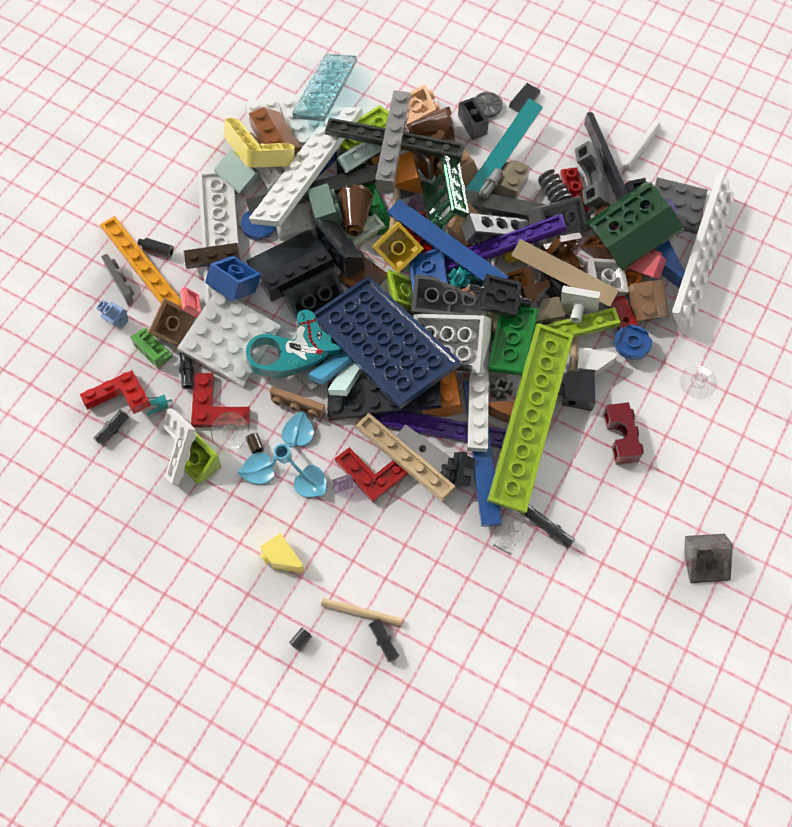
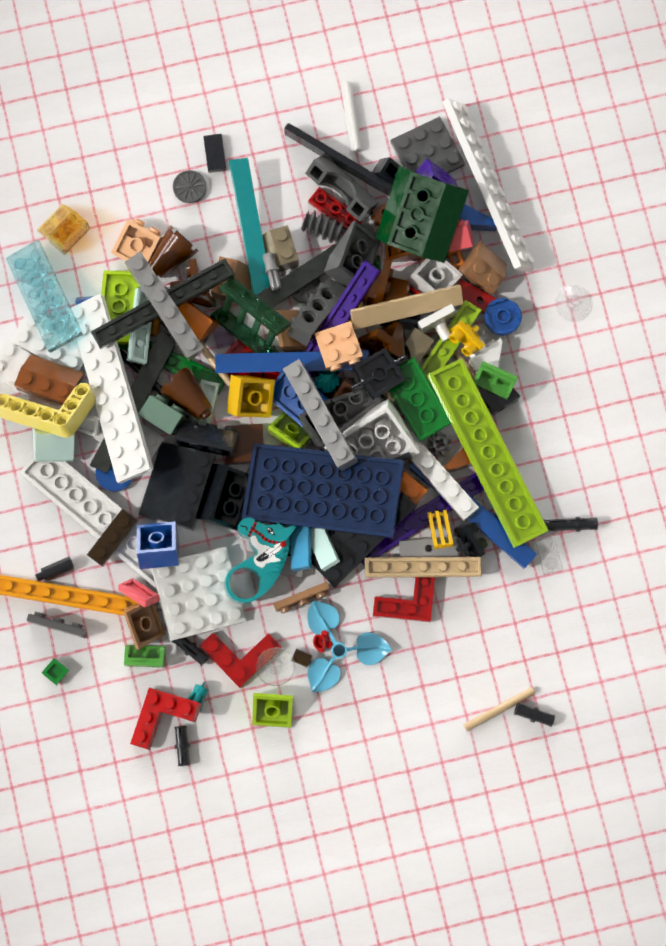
camera: 45 degrees left, 15 degrees up
medium blue hips [96,300,128,327] -> none
white plate [162,409,196,485] -> none
light yellow slope [260,533,304,573] -> none
black hinge [289,627,312,652] -> none
clear purple tile [332,474,353,494] -> none
black brick [457,97,489,140] -> none
dark red arch [603,402,644,465] -> none
none -> clear yellow slope [37,204,90,255]
none -> green plate [41,658,69,686]
none -> light grey arch [283,359,359,471]
none -> red plate [313,630,333,653]
none -> light nougat plate [314,321,363,372]
none -> yellow tile [427,510,453,549]
none -> yellow hips [448,320,485,357]
none -> bright green hinge [474,361,518,400]

